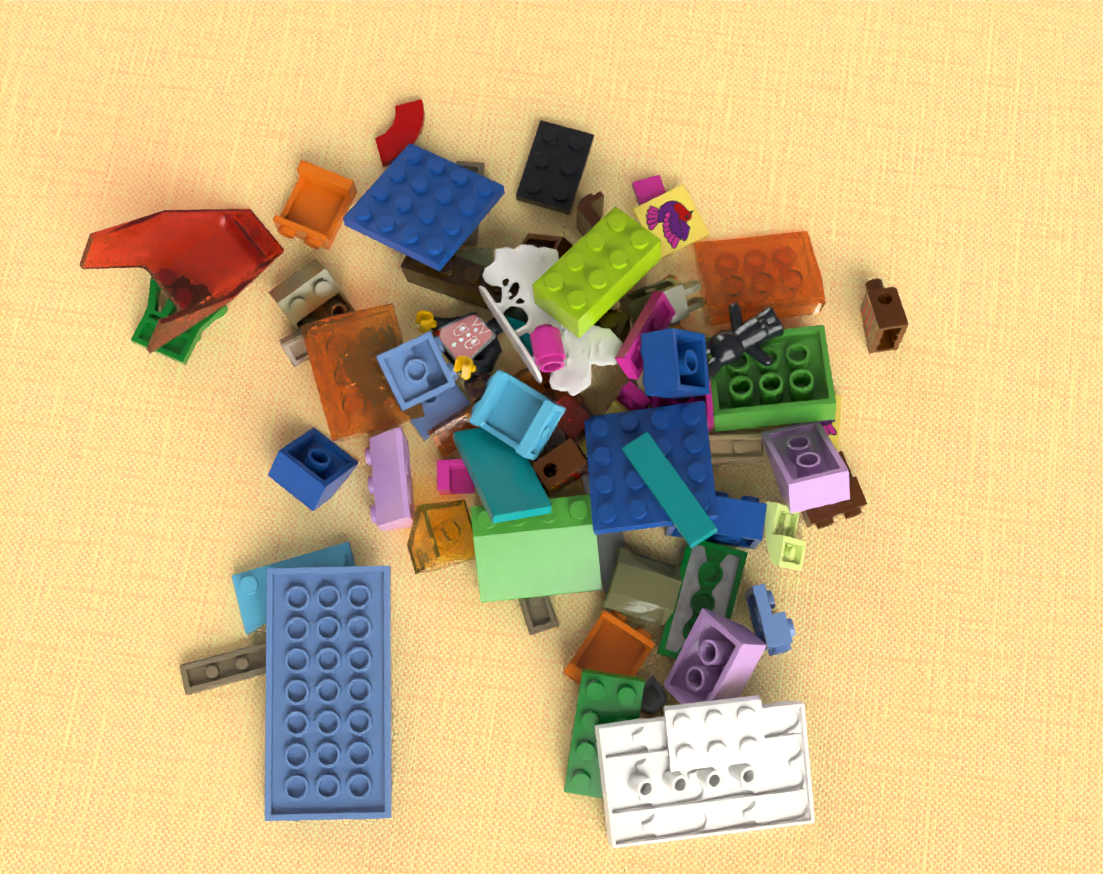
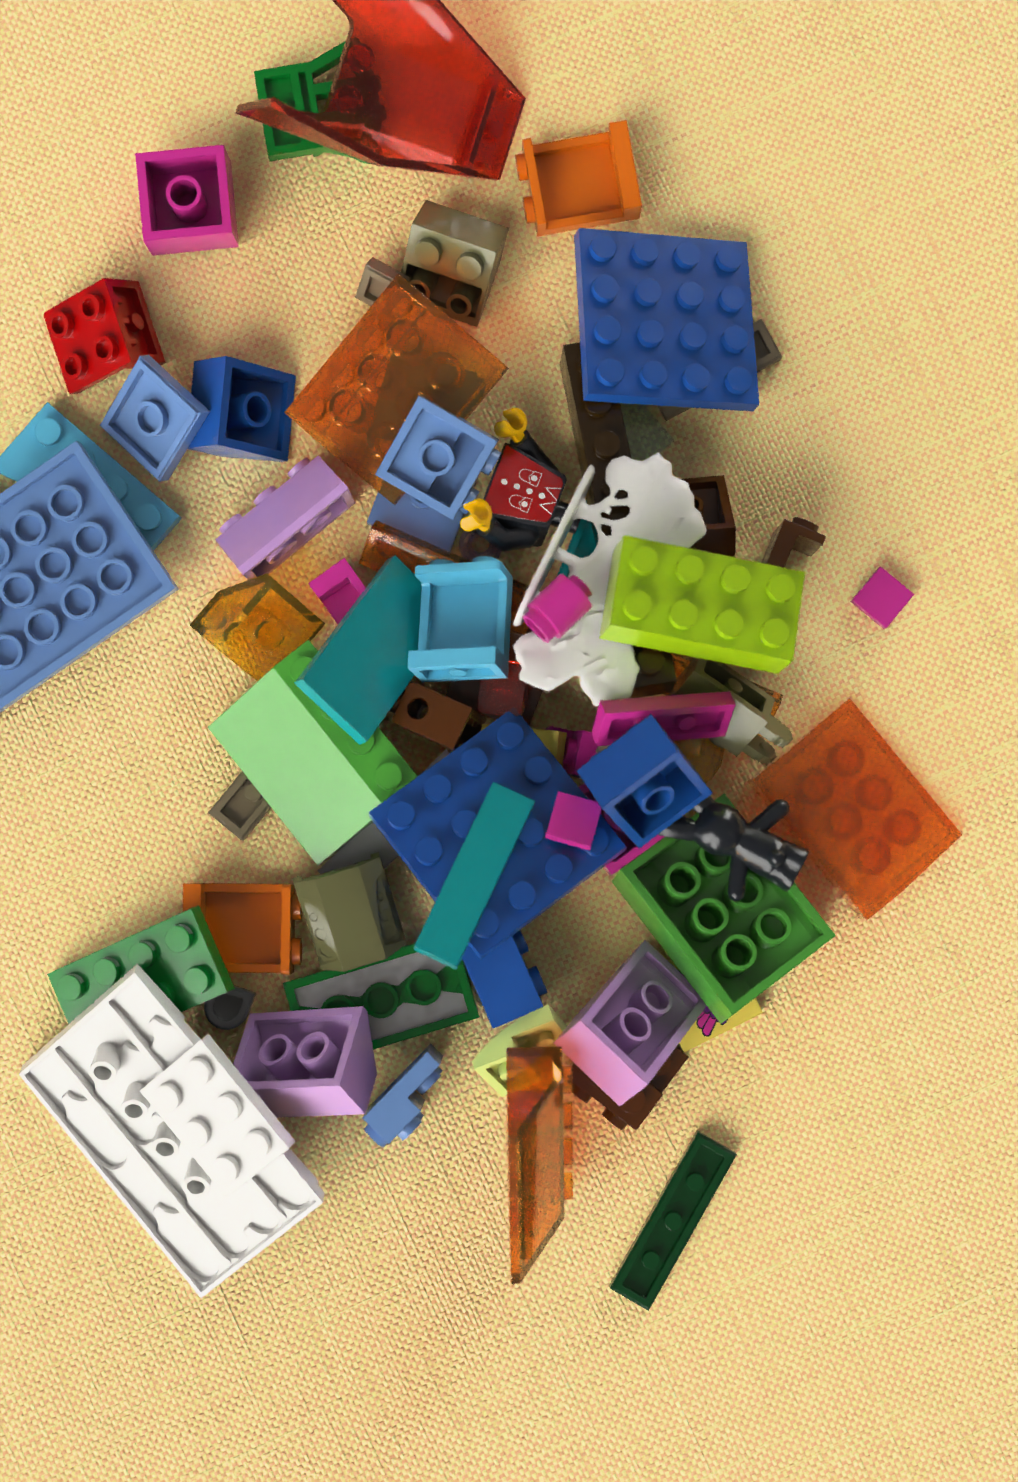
camera: 60 degrees right, 10 degrees up
red tile [375,99,425,167] -> none
black plate [516,120,594,215] -> none
tile [632,184,710,260] -> none
tan tile [709,433,769,466] -> none
reddish brown torso [860,278,909,354] -> none
none -> red bracket [44,278,166,394]
none -> medium blue plate [100,355,210,482]
none -> dark pink brick [135,145,239,256]
none -> clear orange slope [507,1047,573,1284]
none -> dark pink tile [545,791,601,851]
none -> dark green tile [609,1130,737,1311]

